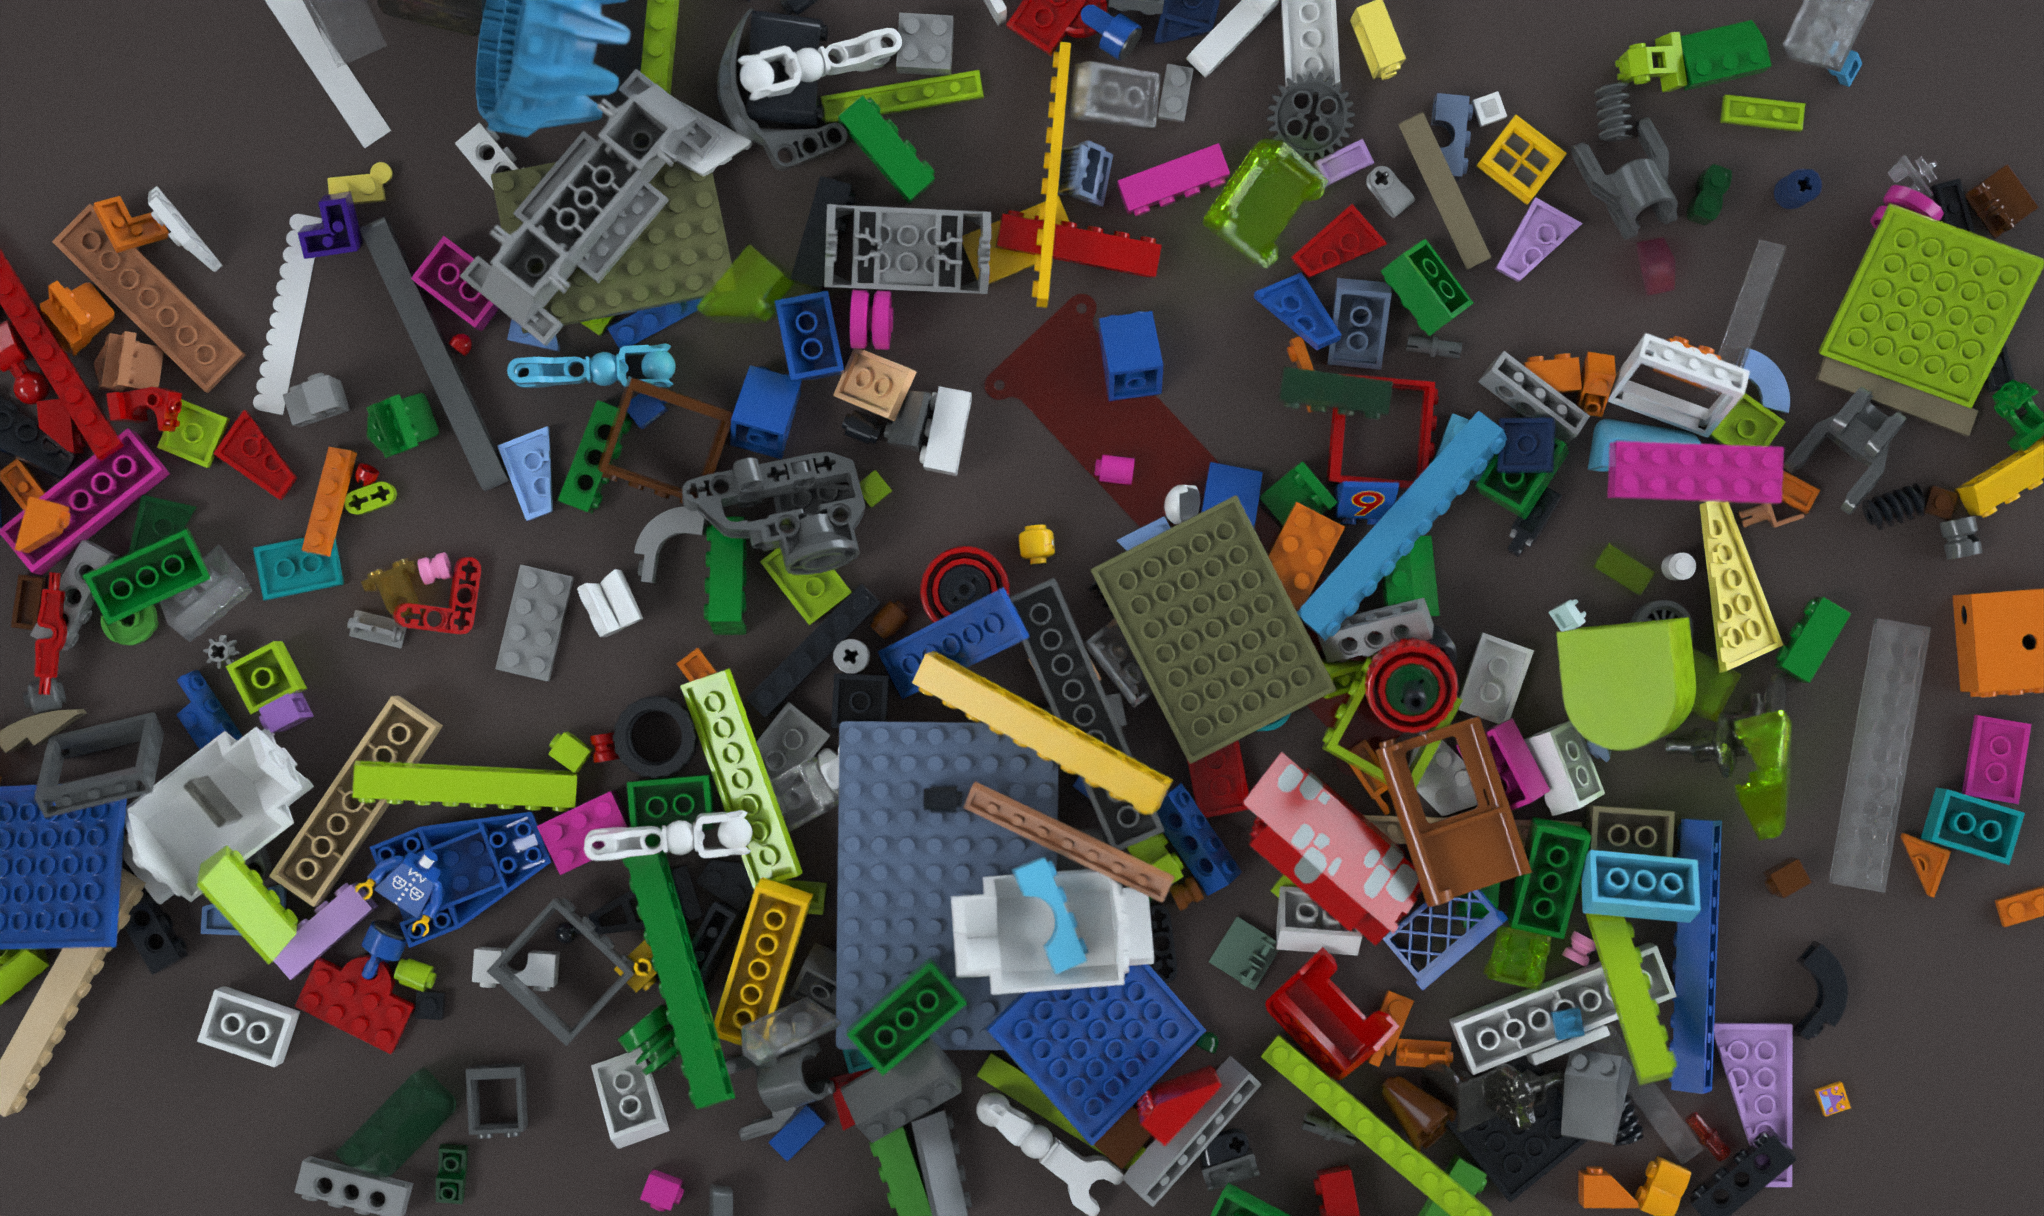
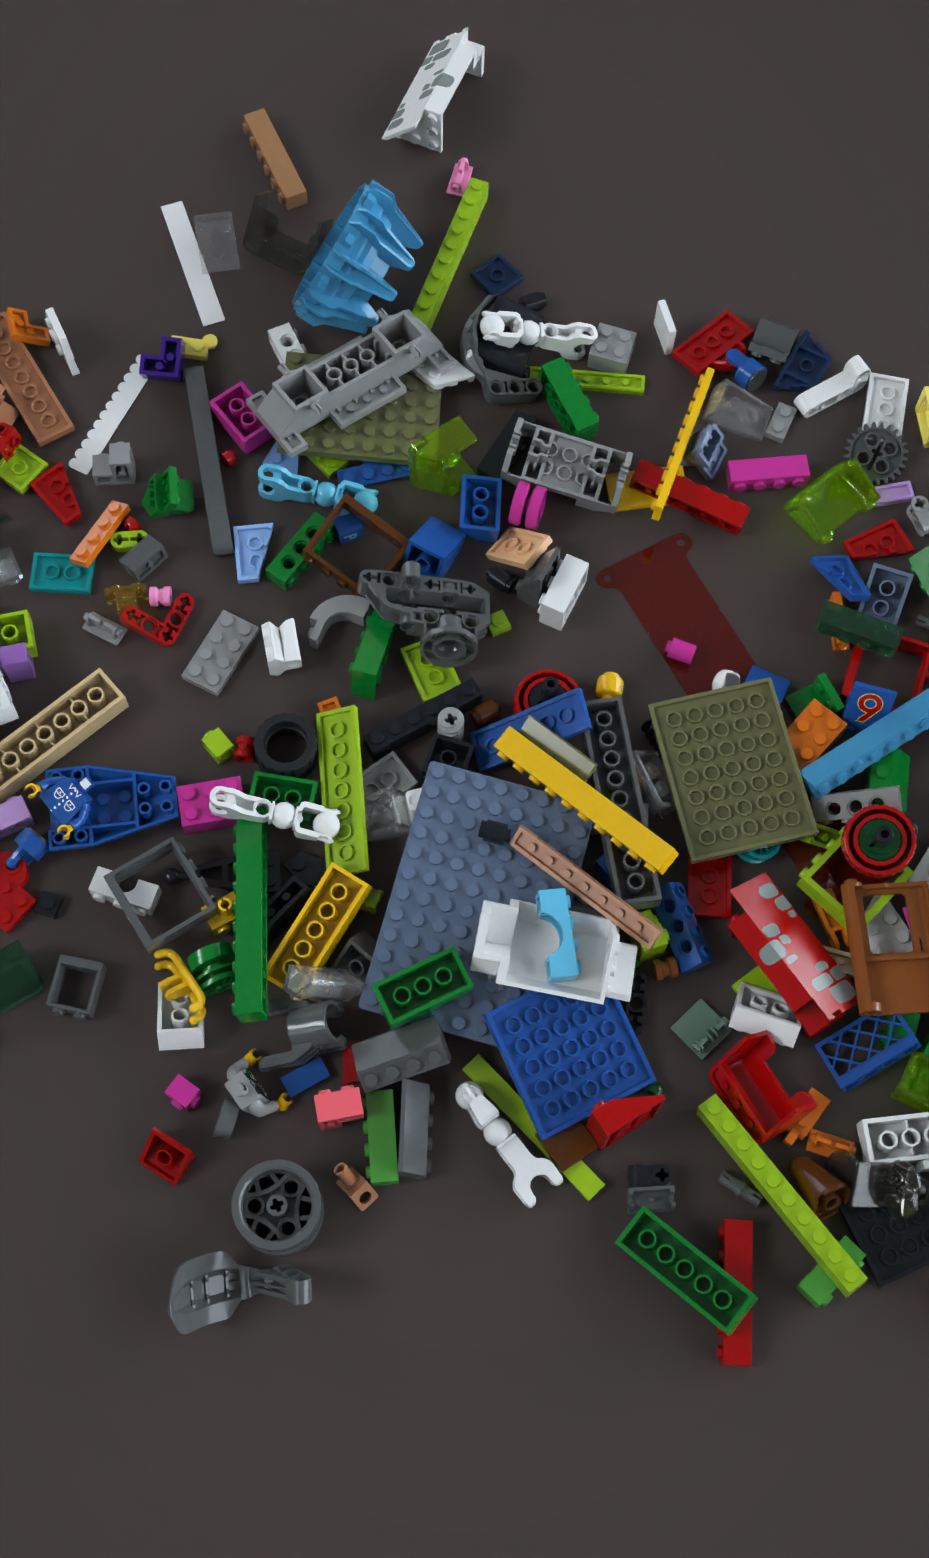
camera: 10 degrees right, 20 degrees down
lime brick [352,760,577,812] -> none
lime brick [394,958,437,992] -> none
dark green slope [436,1144,468,1204] -> none
teal plate [842,1049,874,1074] -> none
blue slope [1099,311,1163,401] -> none
light grey brick [1122,1056,1262,1207] -> none
none -> dark grey hinge [119,534,168,583]
none -> yellow piece [154,948,206,1024]
none -> light grey torso [224,1048,293,1117]
none -> coral brick [314,1085,364,1131]
none -> tile [519,715,598,783]

